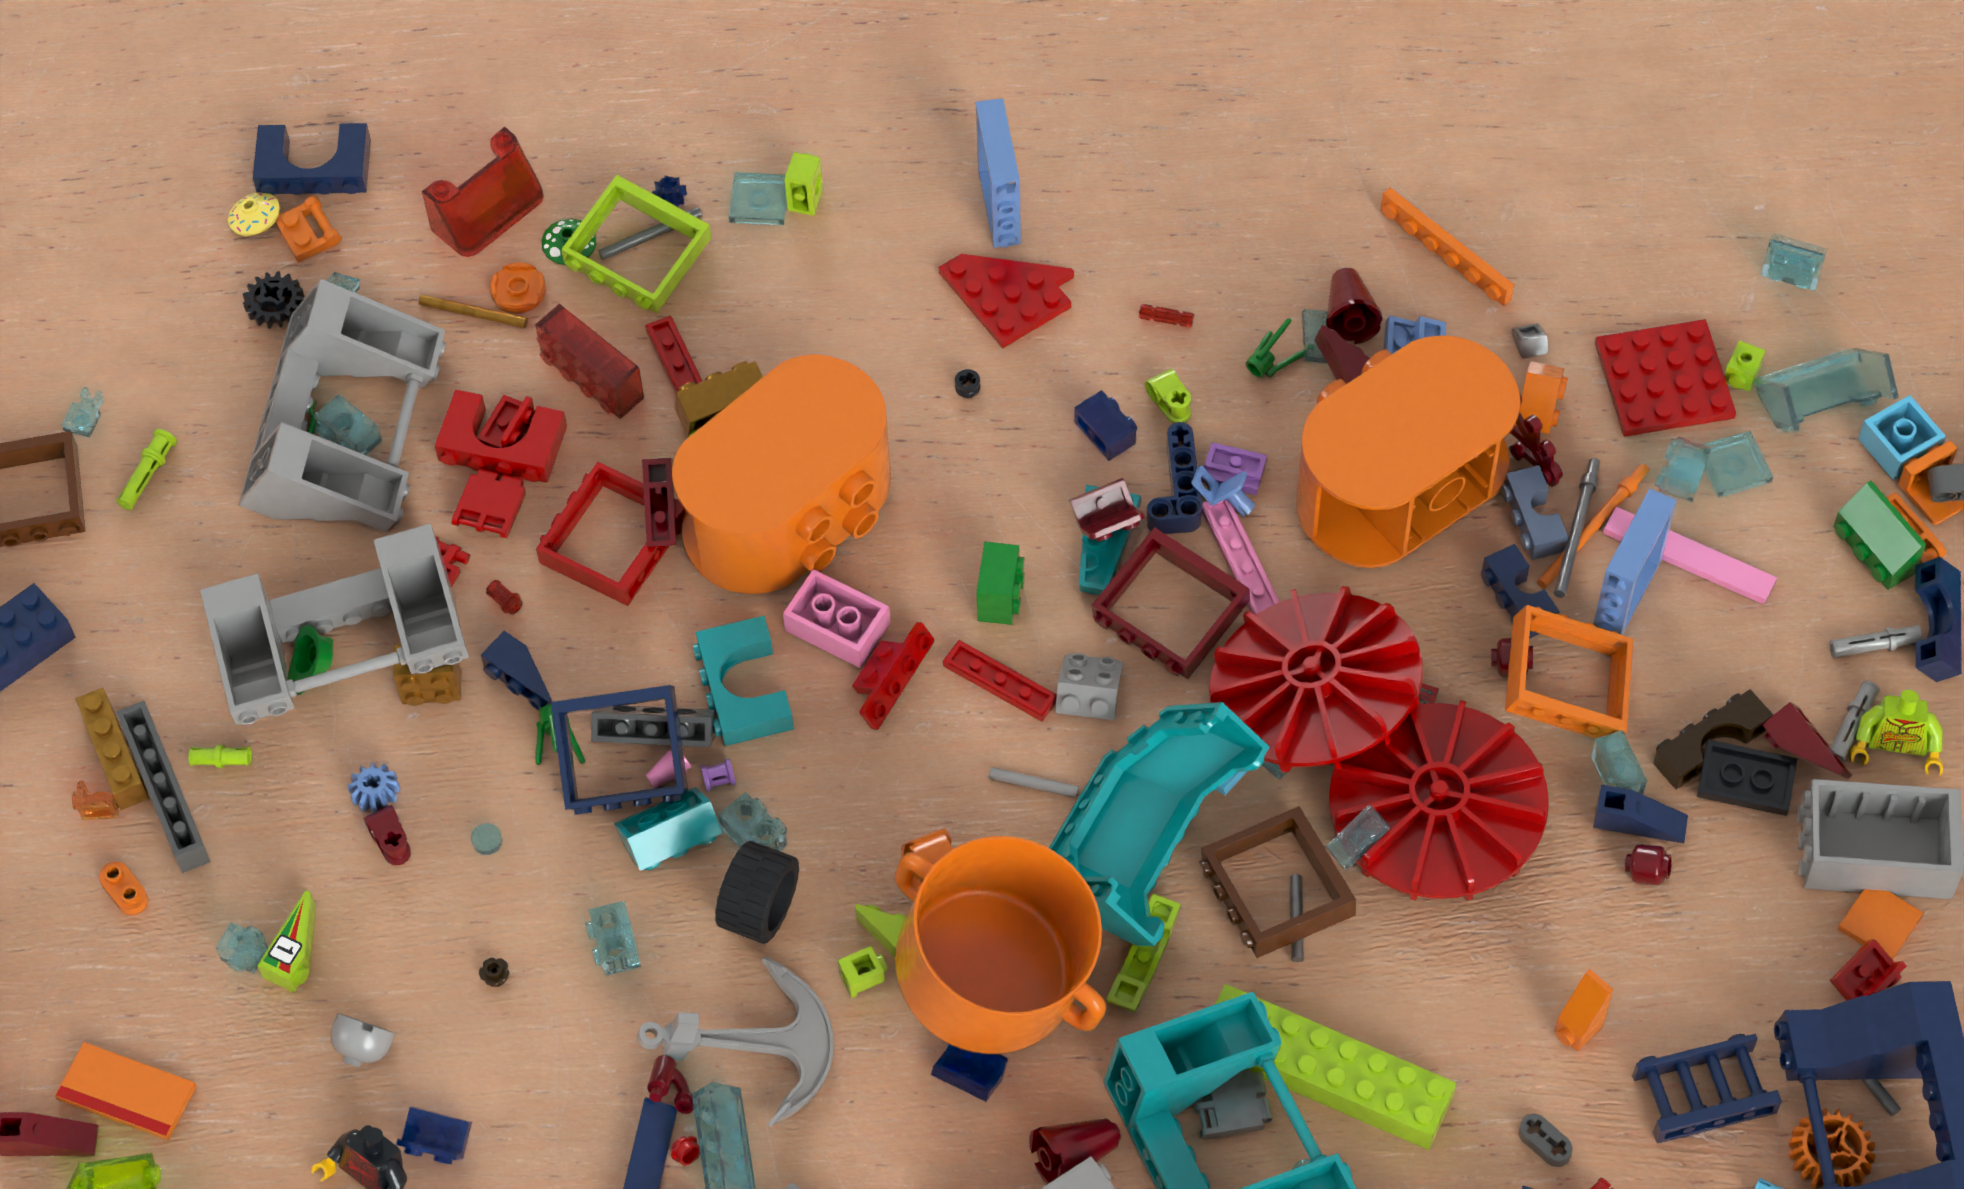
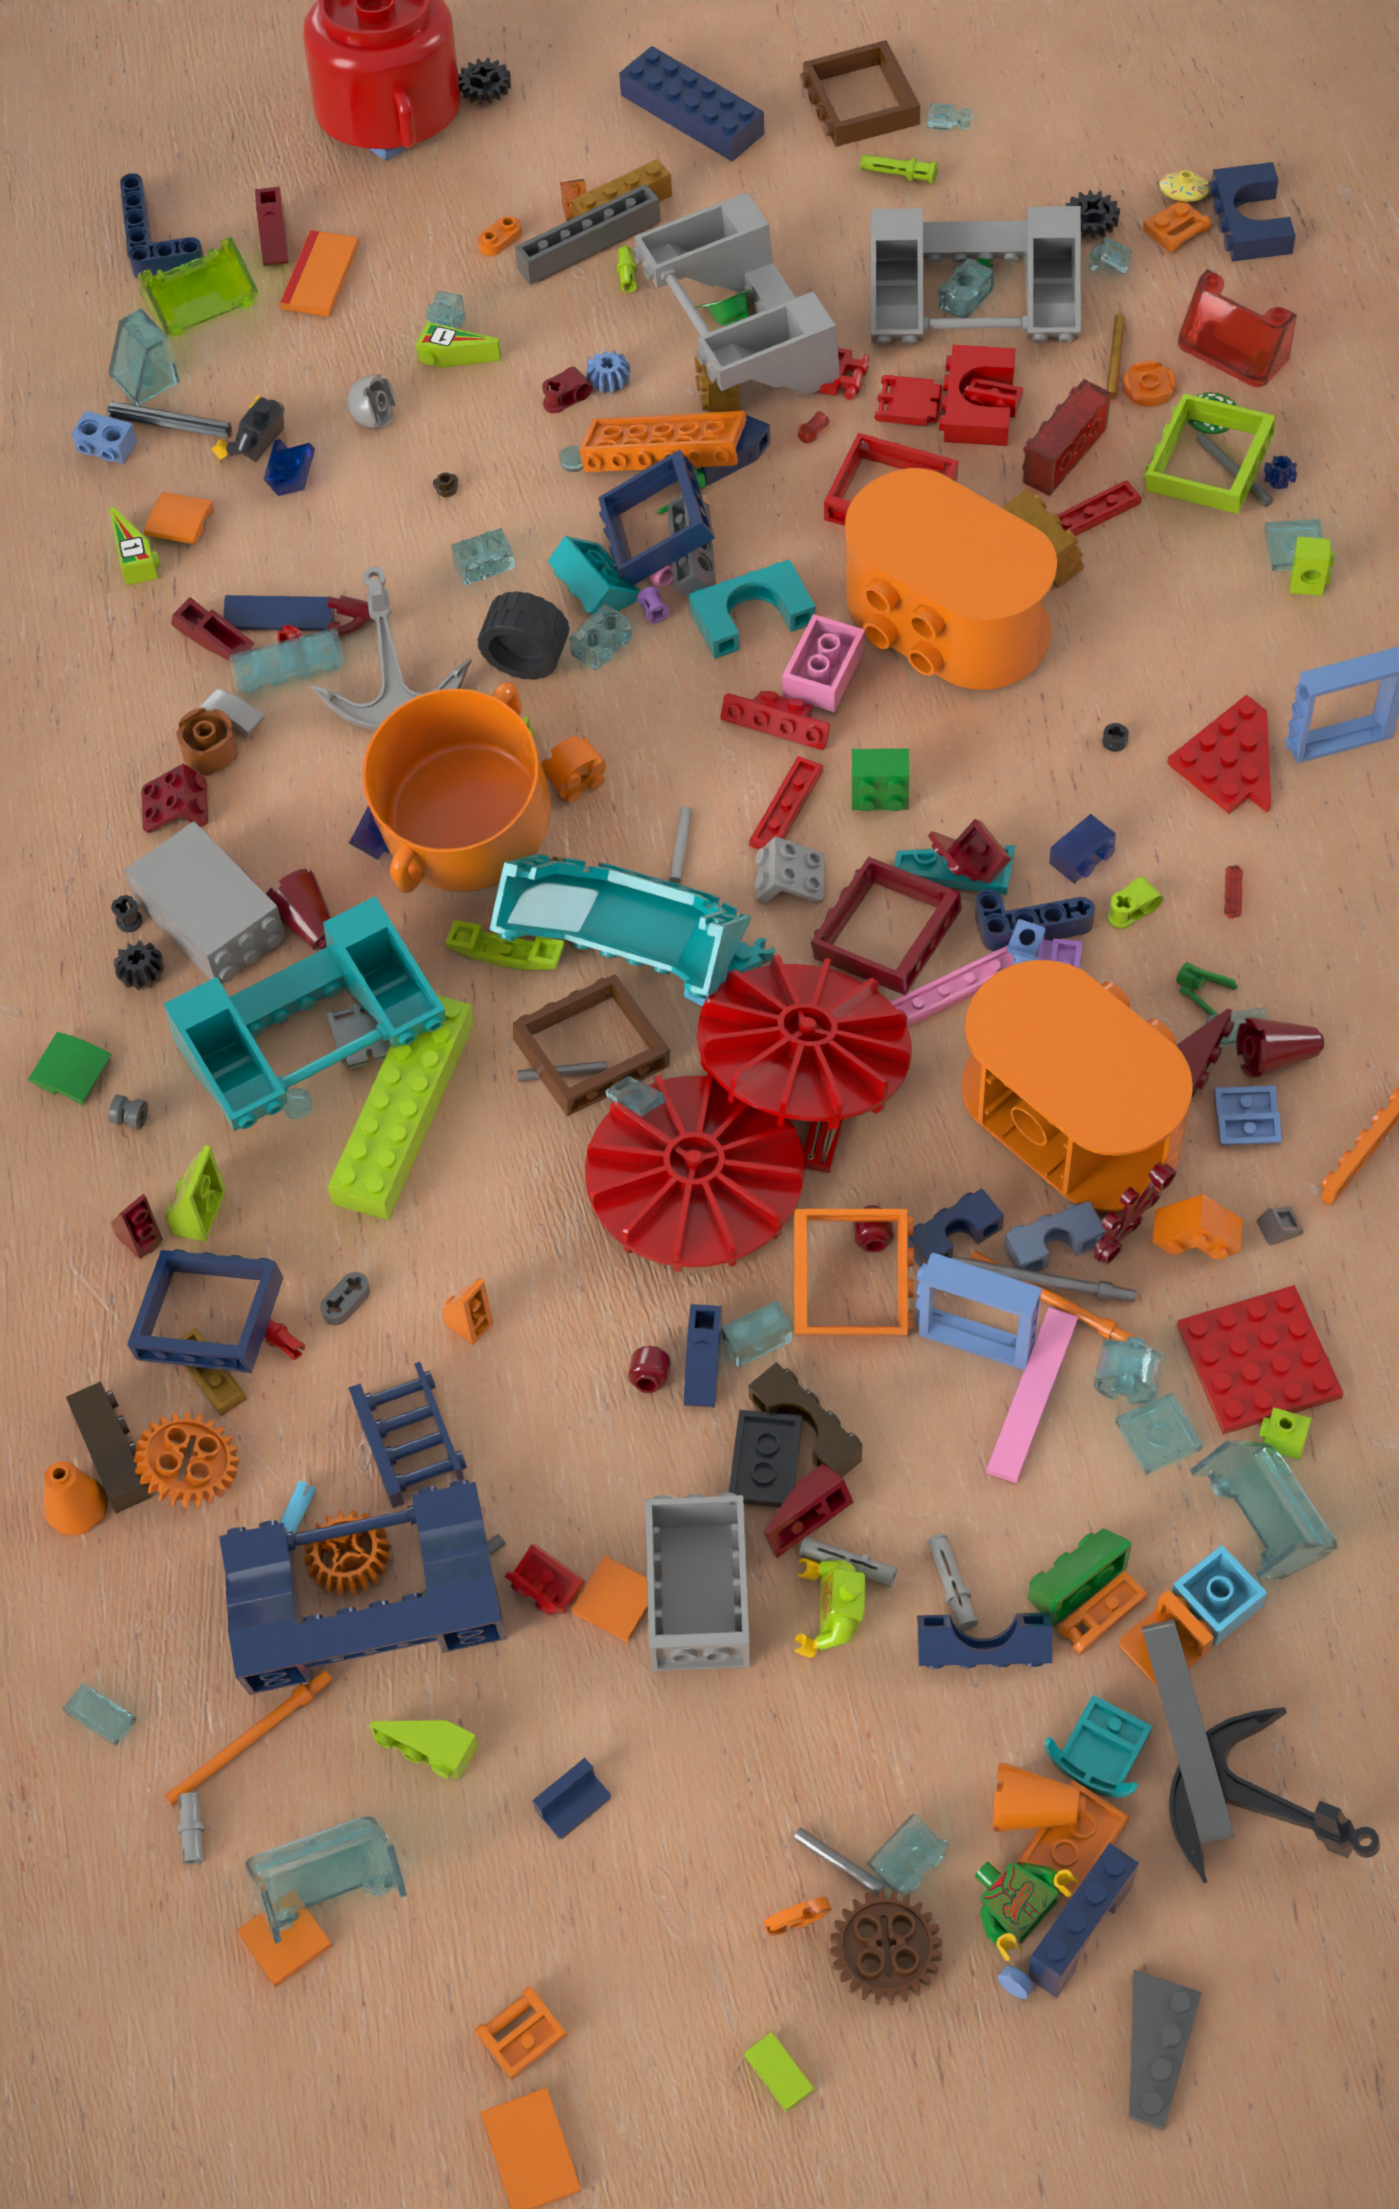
camera: 85 degrees right, 0 degrees up
none -> orange bracket [579,411,747,472]

